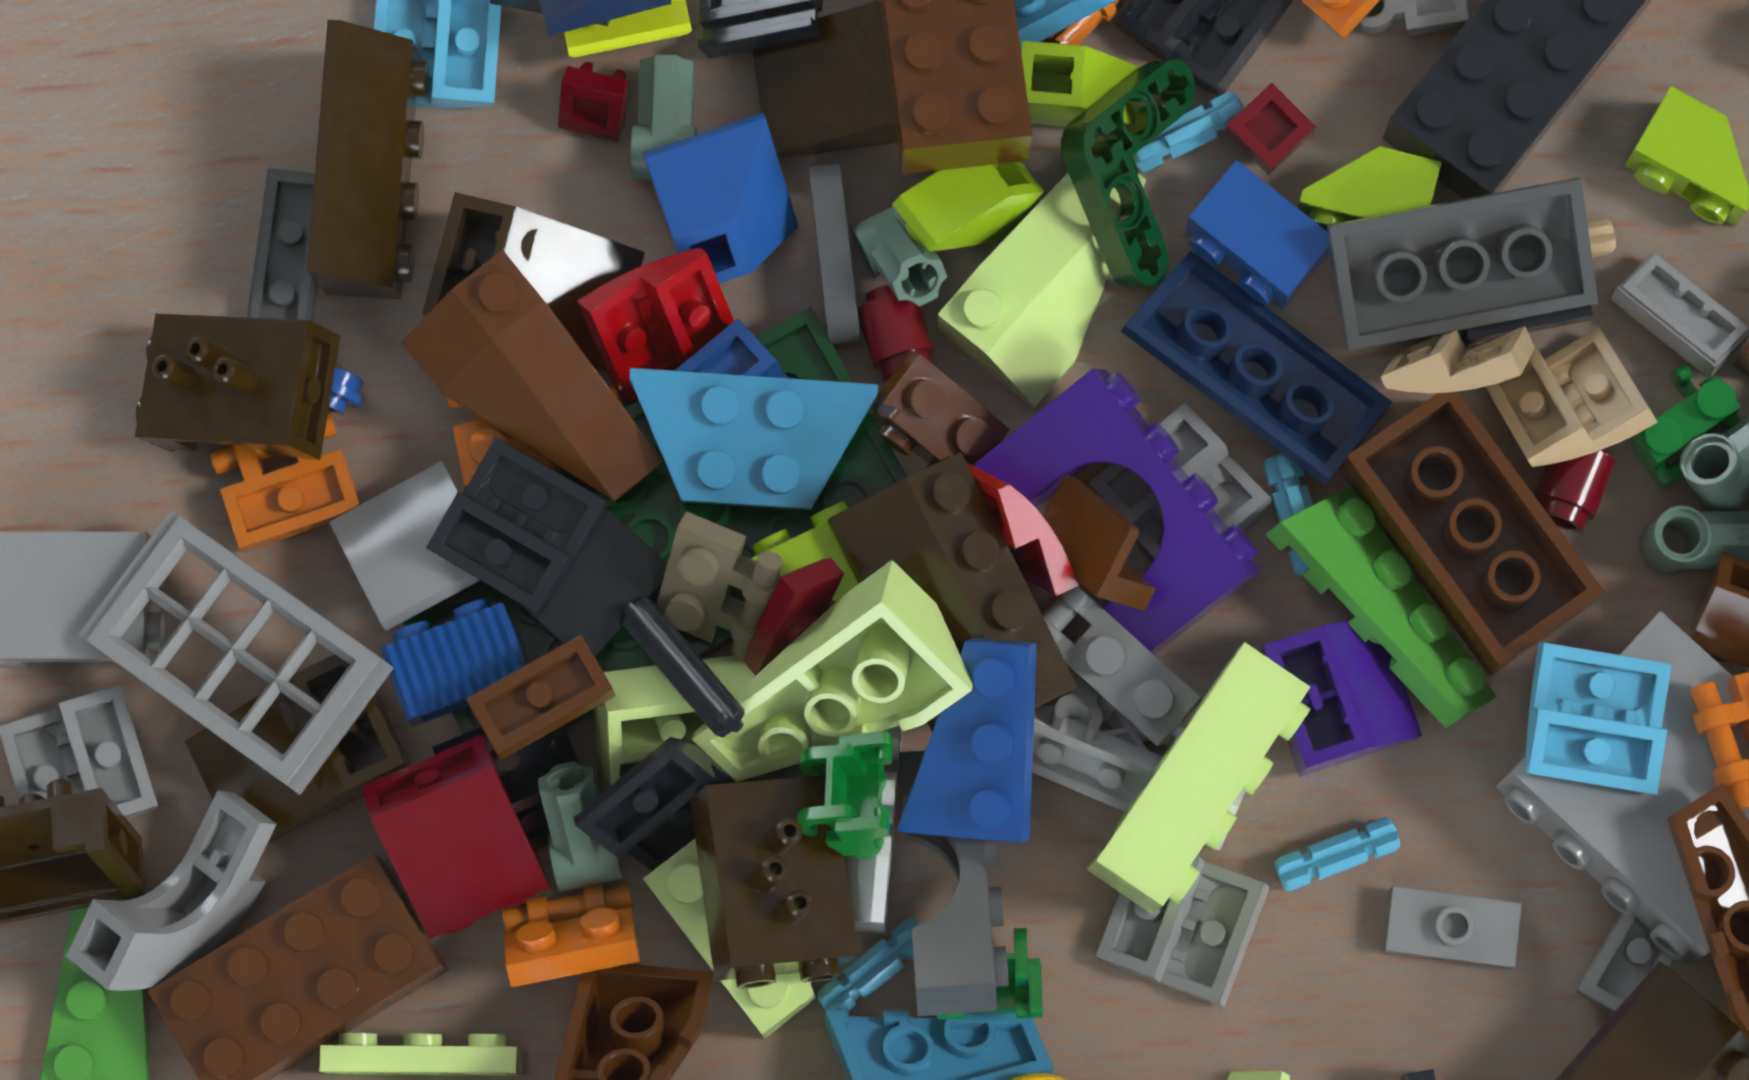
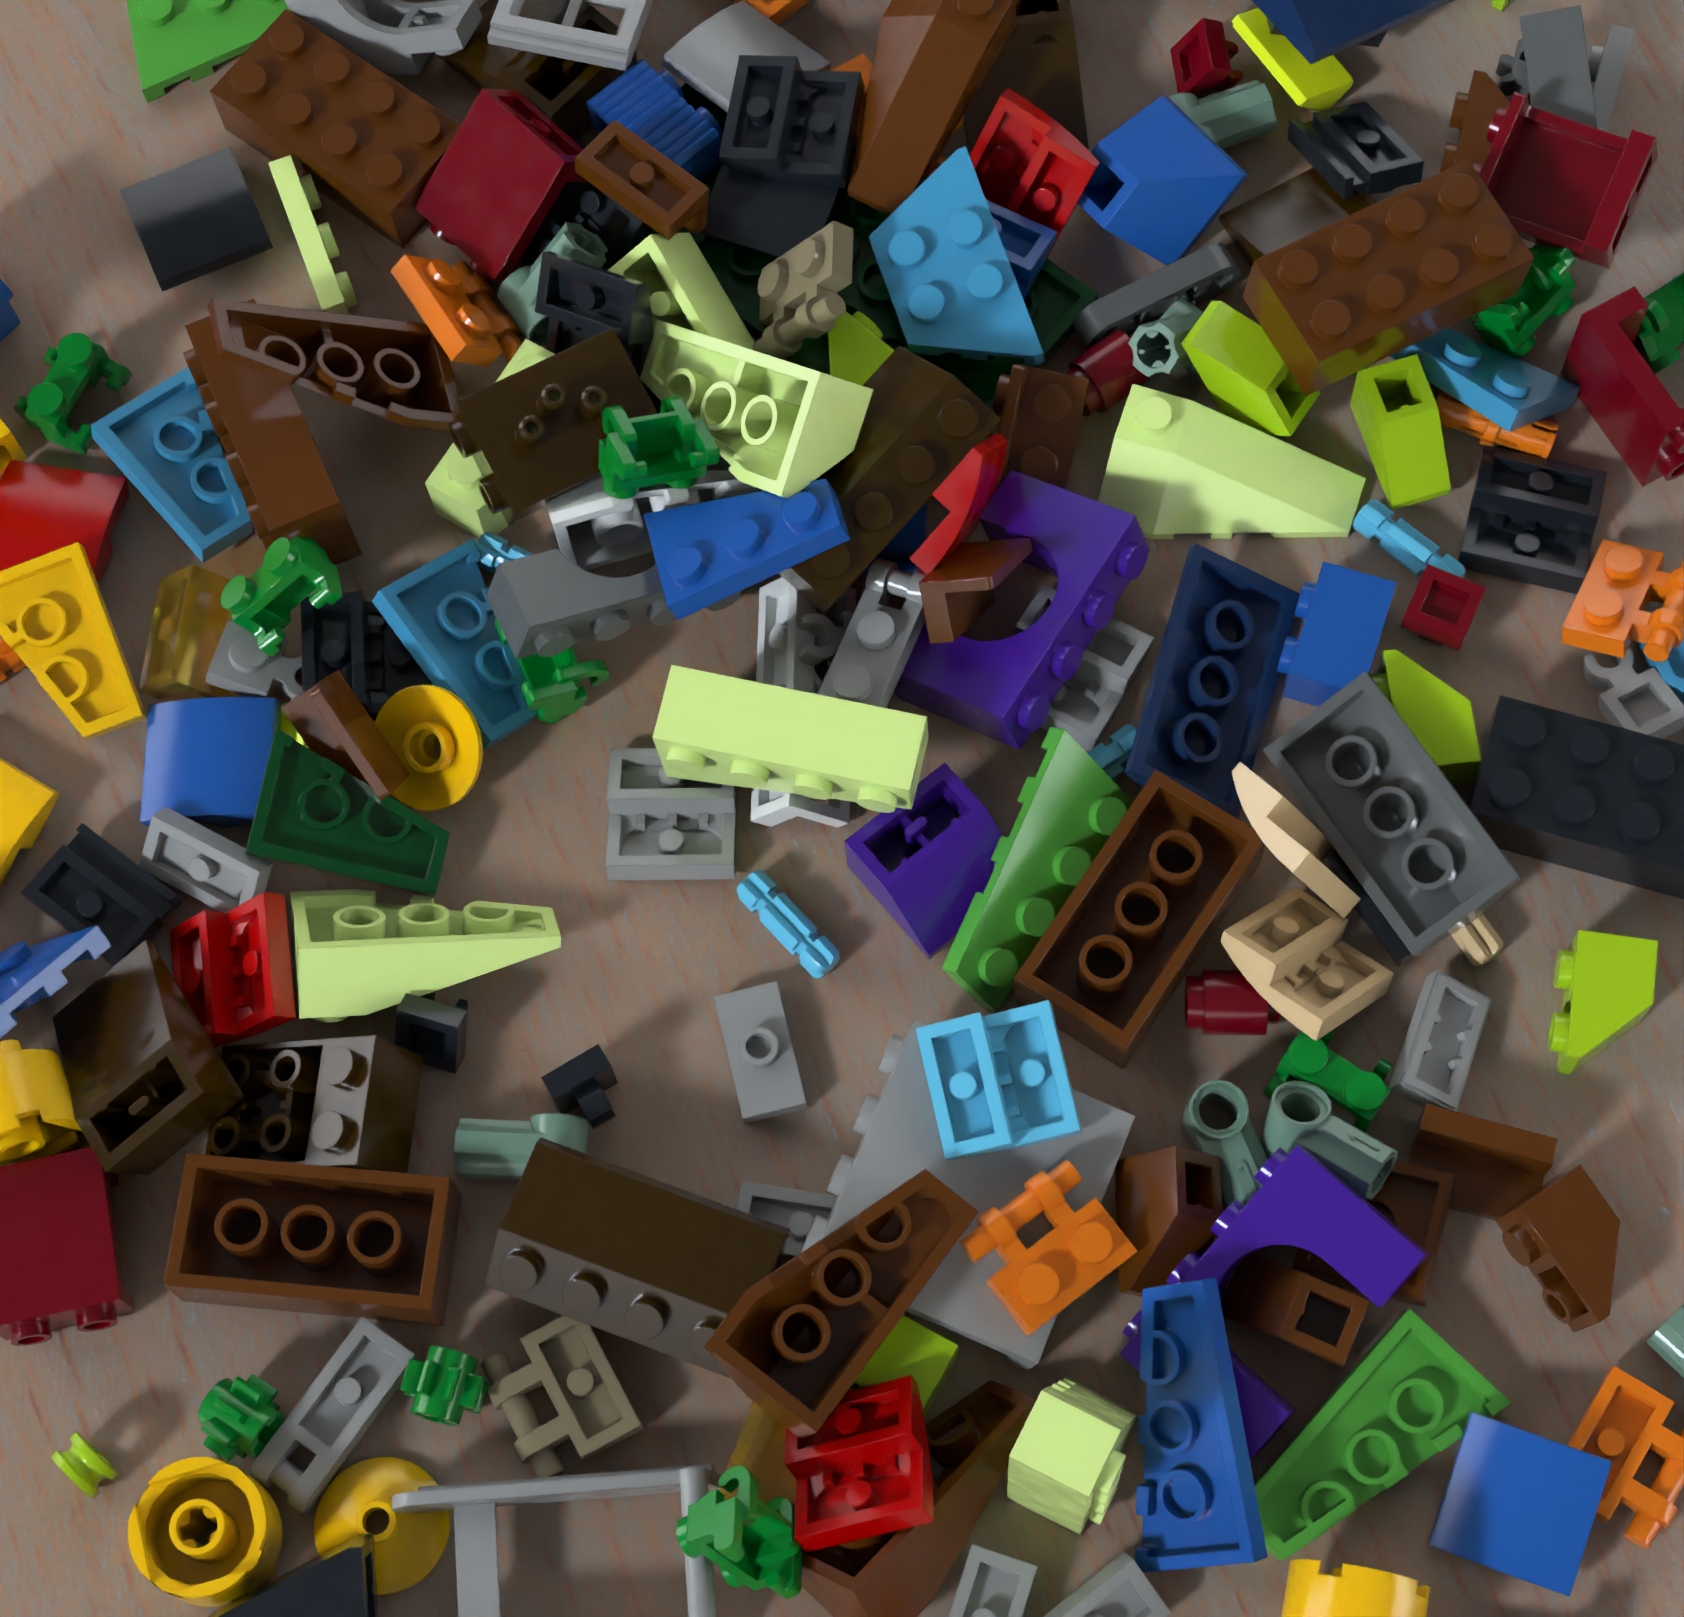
camera: 70 degrees right, 10 degrees down
black axle [622,597,745,738] -> none
dark red plate [743,557,844,676] -> none
dark green beam [1061,59,1196,288] -> none

